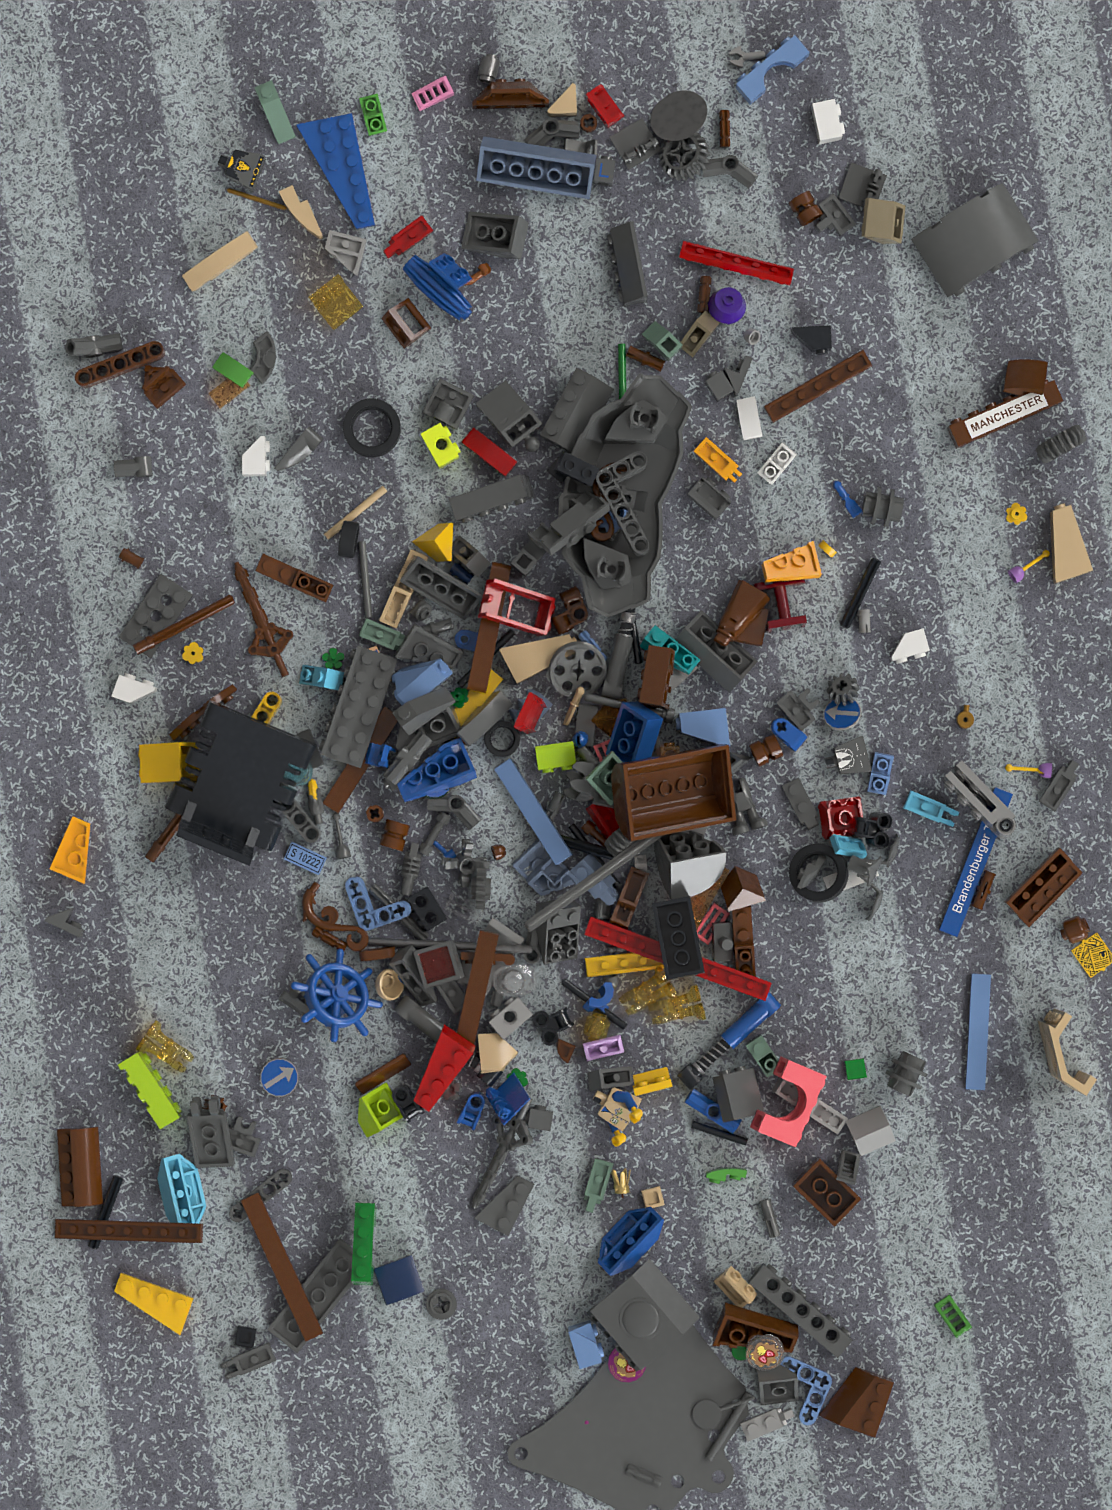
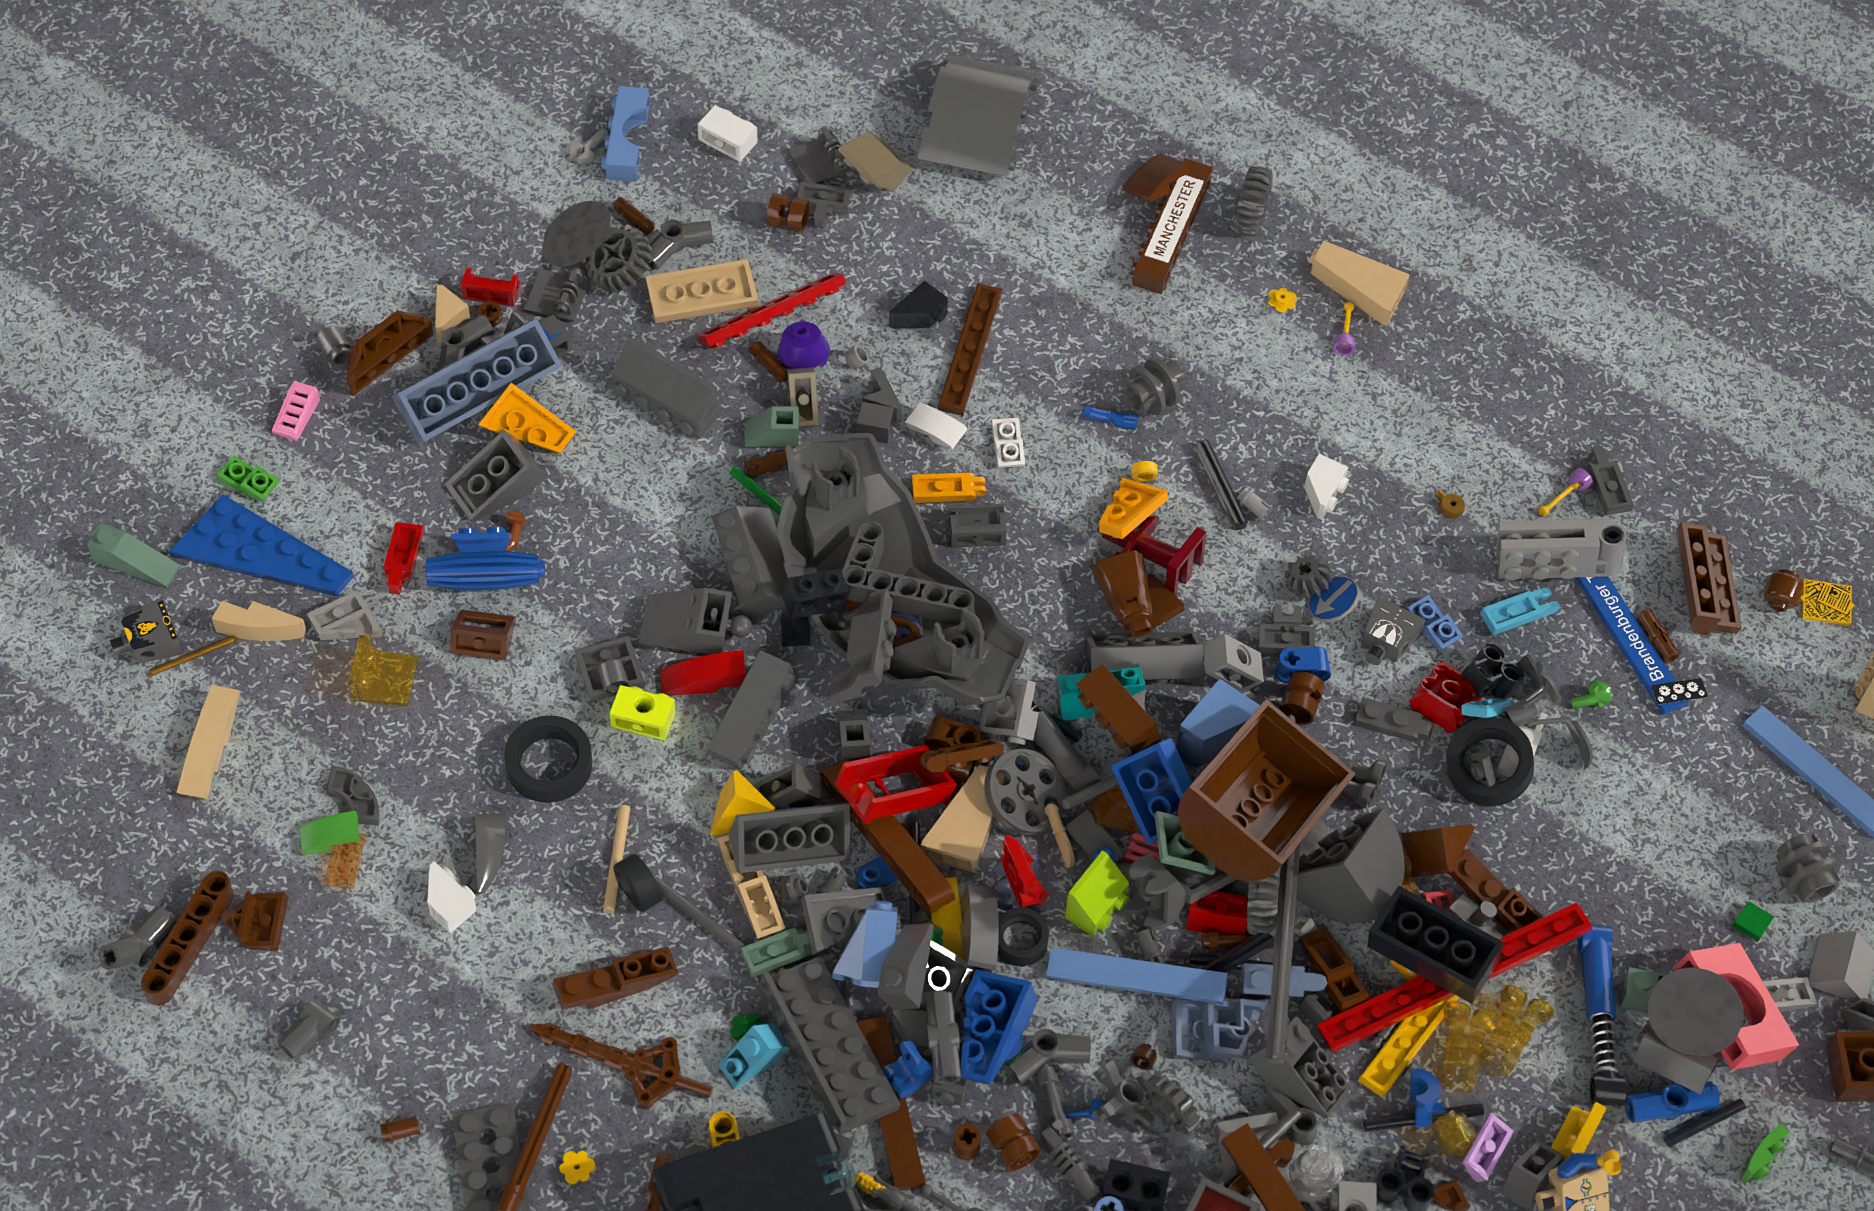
camera: 45 degrees left, 30 degrees down
none -> light orange wing [478,383,576,454]
none -> tan plate [645,259,758,324]
none -> reddish brown hinge [918,739,1003,773]
none -> light grey plate [979,678,1039,745]
none -> light grey brick [1203,634,1264,692]
none -> bright green plate [1571,680,1612,709]
none -> flat silver sticker [1648,968,1744,1056]
none -> black sticker [1651,678,1708,705]

